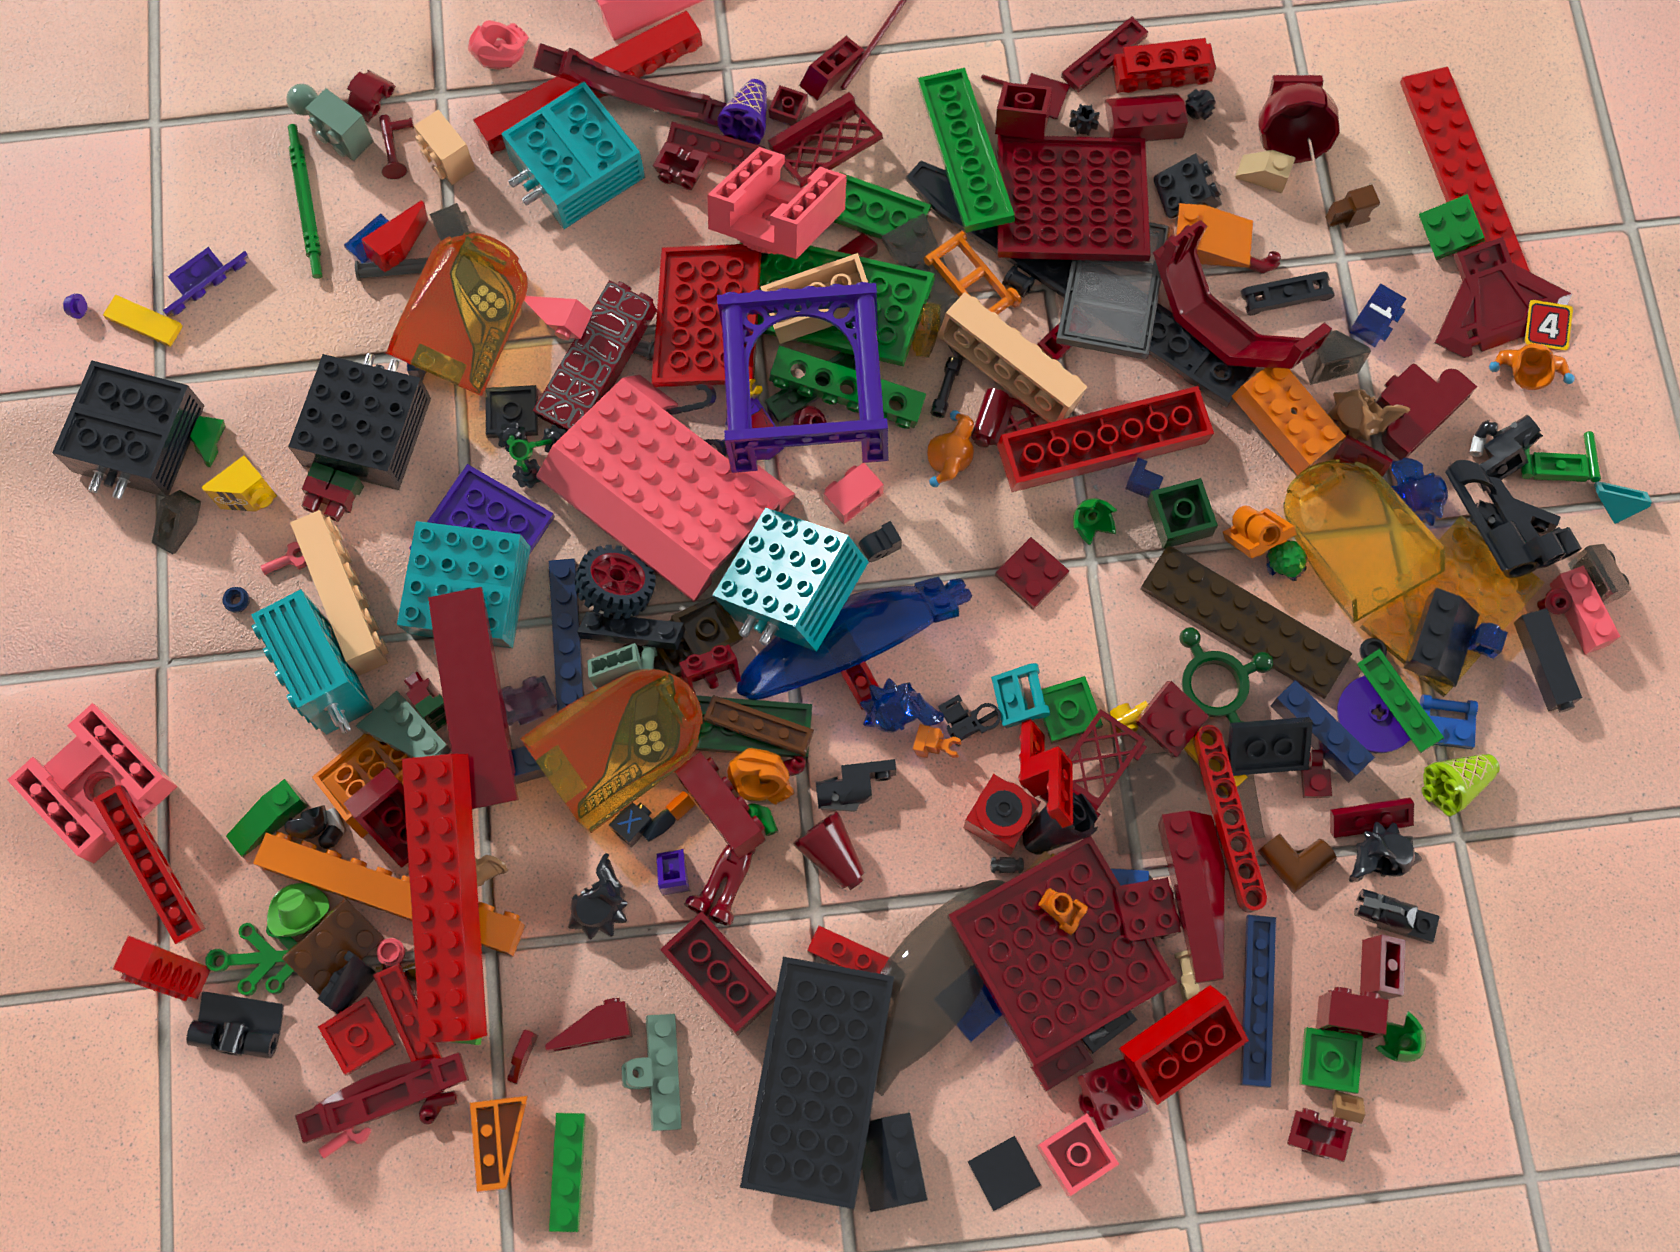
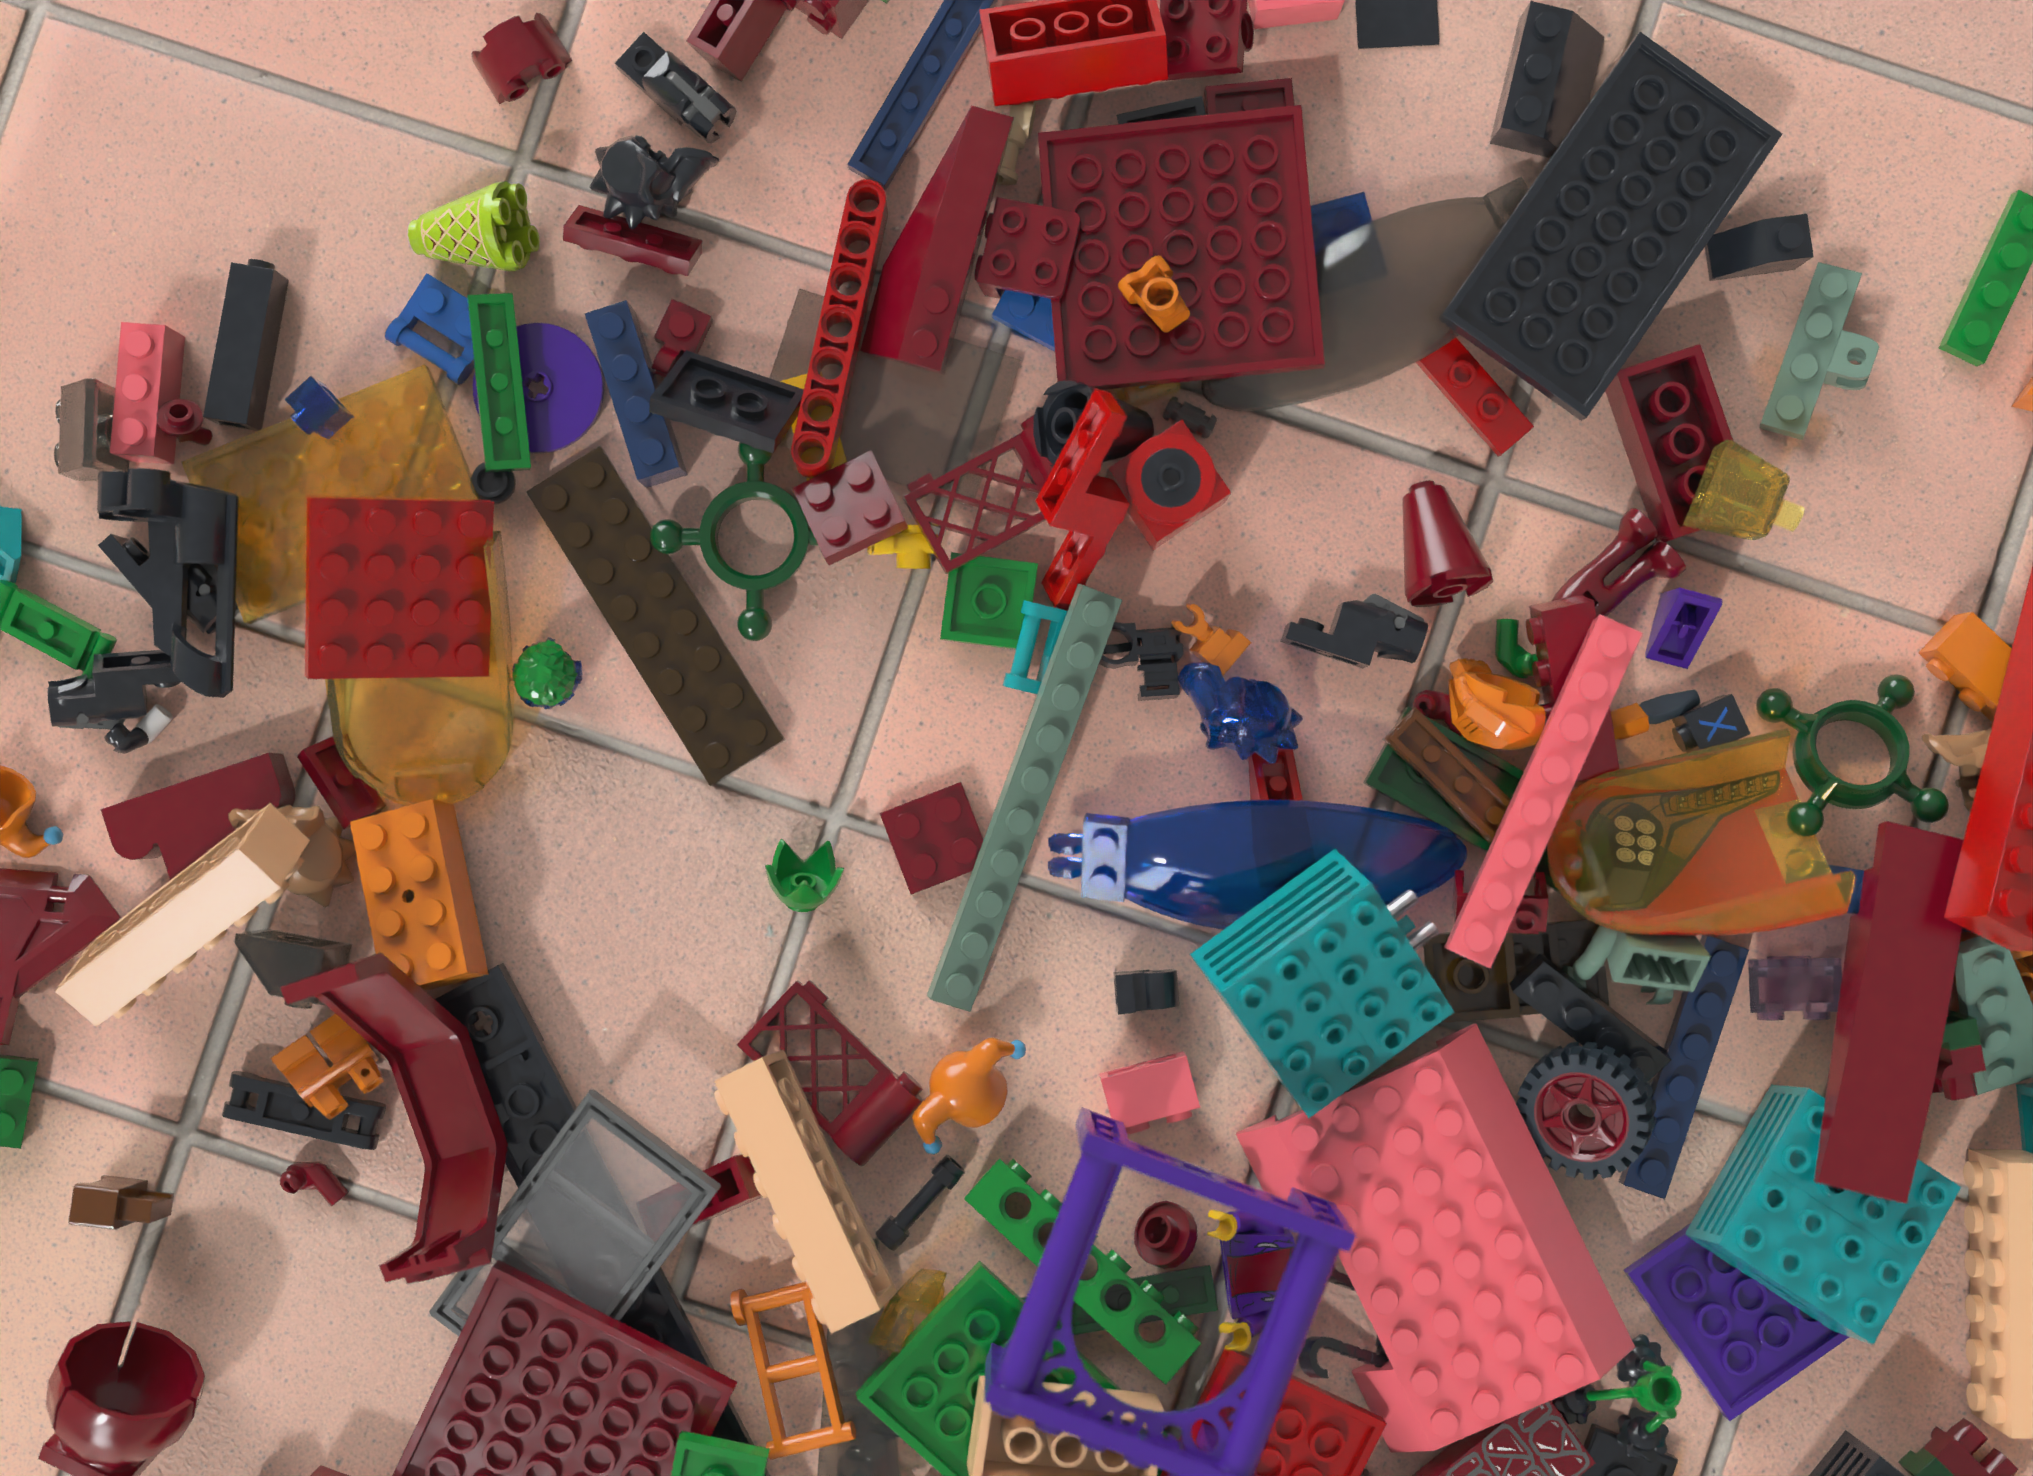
camera: 155 degrees left, 15 degrees up
dark red tile [507,1029,538,1084] -> none
dark red slope [545,998,633,1053] -> none
black head [568,853,628,940] -> none
red brick [997,386,1214,492] -> none
black bush [1002,265,1036,298] -> none
clear blue panel [1125,458,1163,498] -> none
dark green brick [1147,478,1218,549] -> none
black bracket [1153,153,1222,219] -> none
orange slope [1176,203,1253,268] -> none
orange plate [1223,505,1297,559] -> none
tan slope [1235,150,1295,193] -> none
reddish brown brick [1258,833,1337,894] -> none
clear blue brick [1349,283,1407,347] -> none
clear blue head [1389,458,1448,526] -> none
black slope [1404,587,1480,687] -> none
none -> light nougat brick [55,803,310,1027]
none -> orange hips [270,1014,384,1120]
none -> red plate [305,495,494,679]
none -> dark red cylinder [472,13,573,105]
none -> sand green plate [927,584,1122,1012]
none -> coral brick [1444,615,1643,968]
none -> clear yellow torso [1683,439,1804,540]
none -> black slope [1705,214,1814,281]
none -> dark green piece [1756,674,1949,837]

